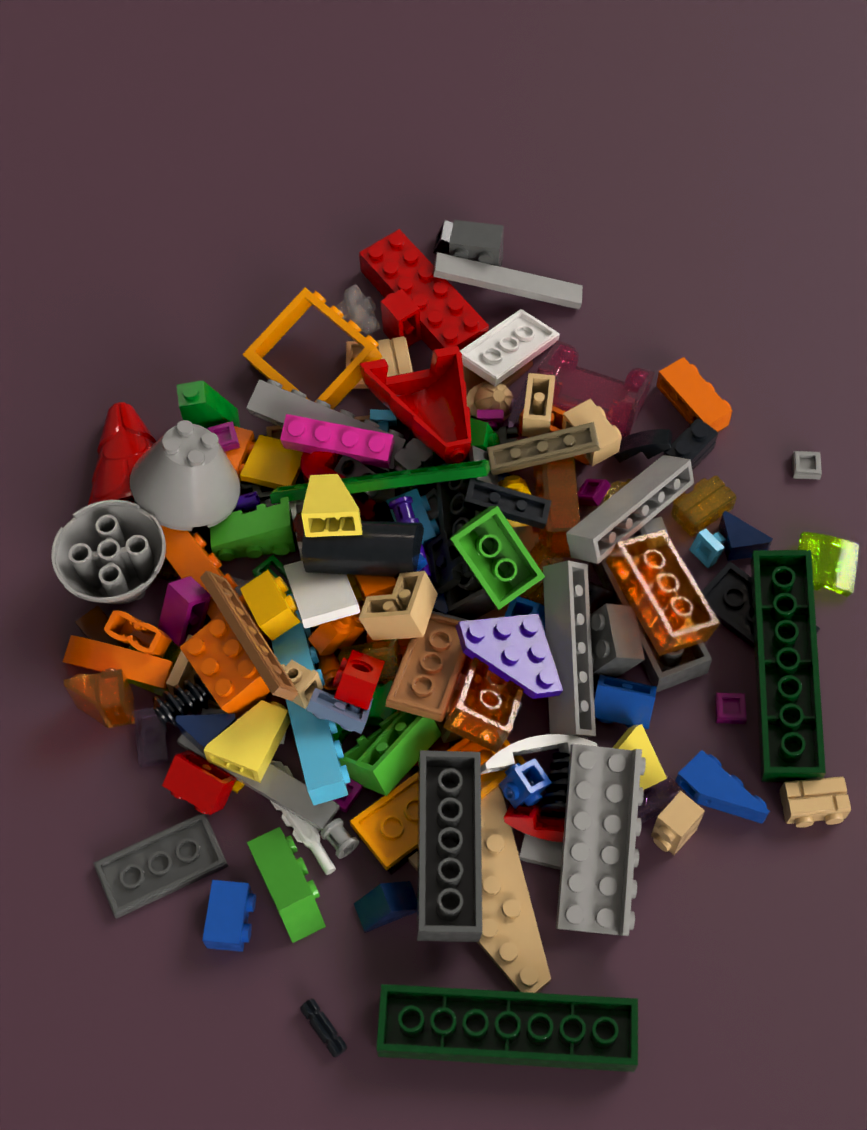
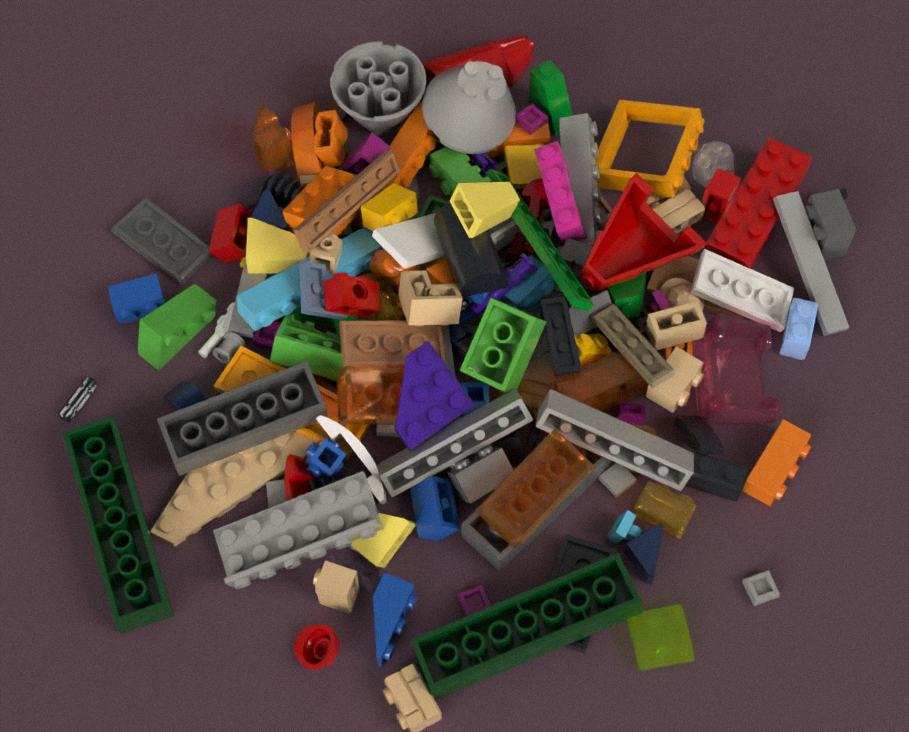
camera: 65 degrees right, 0 degrees up
none -> red piece [294,623,340,670]
none -> light blue brick [779,298,818,360]

